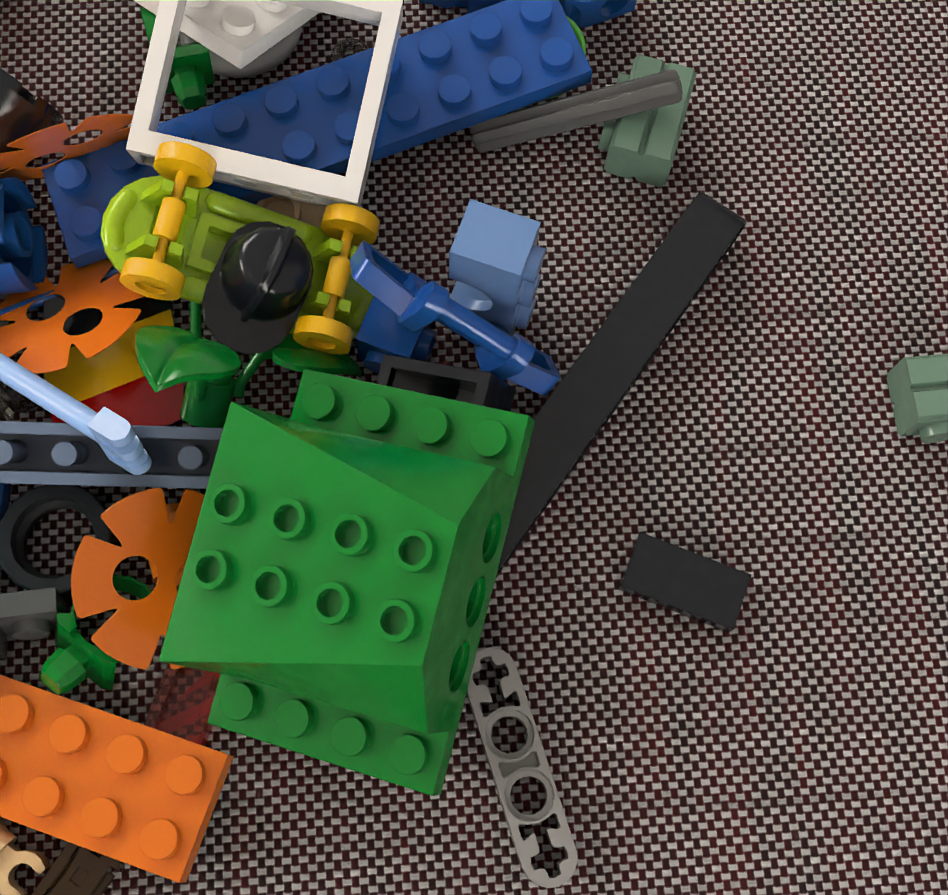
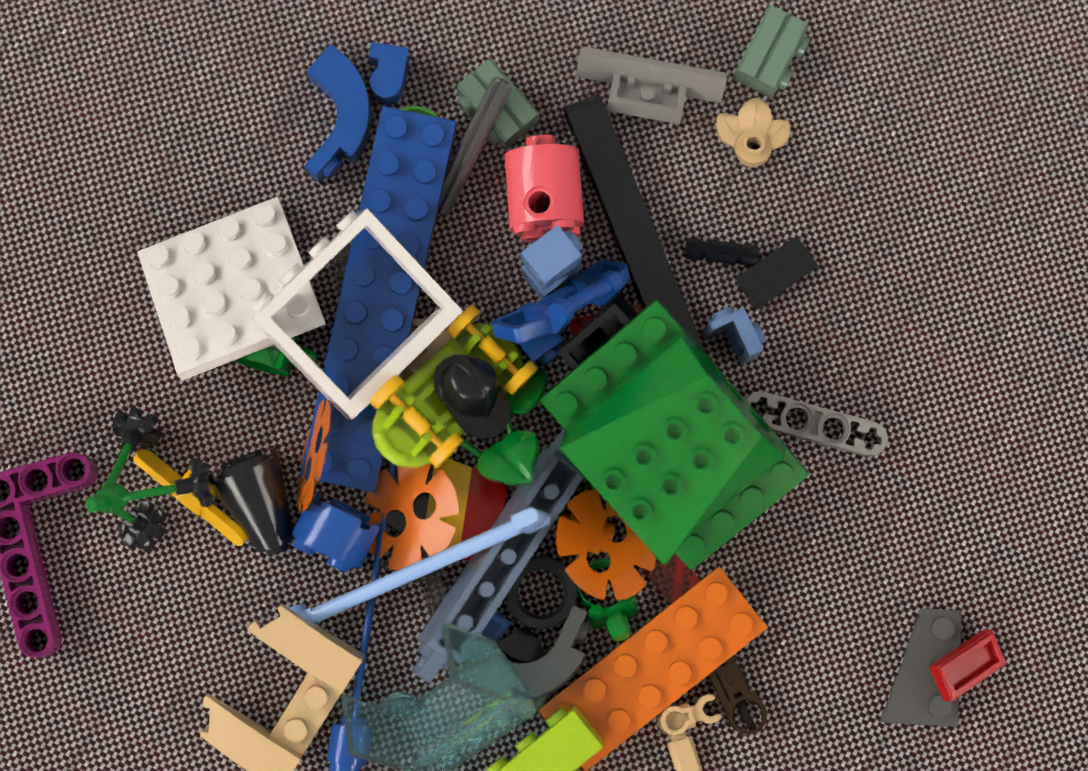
camera: 55 degrees left, 10 degrees up
none -> coral cylinder [504,135,584,242]
none -> light grey bracket [576,47,727,124]
none -> black axle [685,238,759,266]
none -> medium blue bracket [702,306,765,366]
none -> tan plate [716,98,790,167]

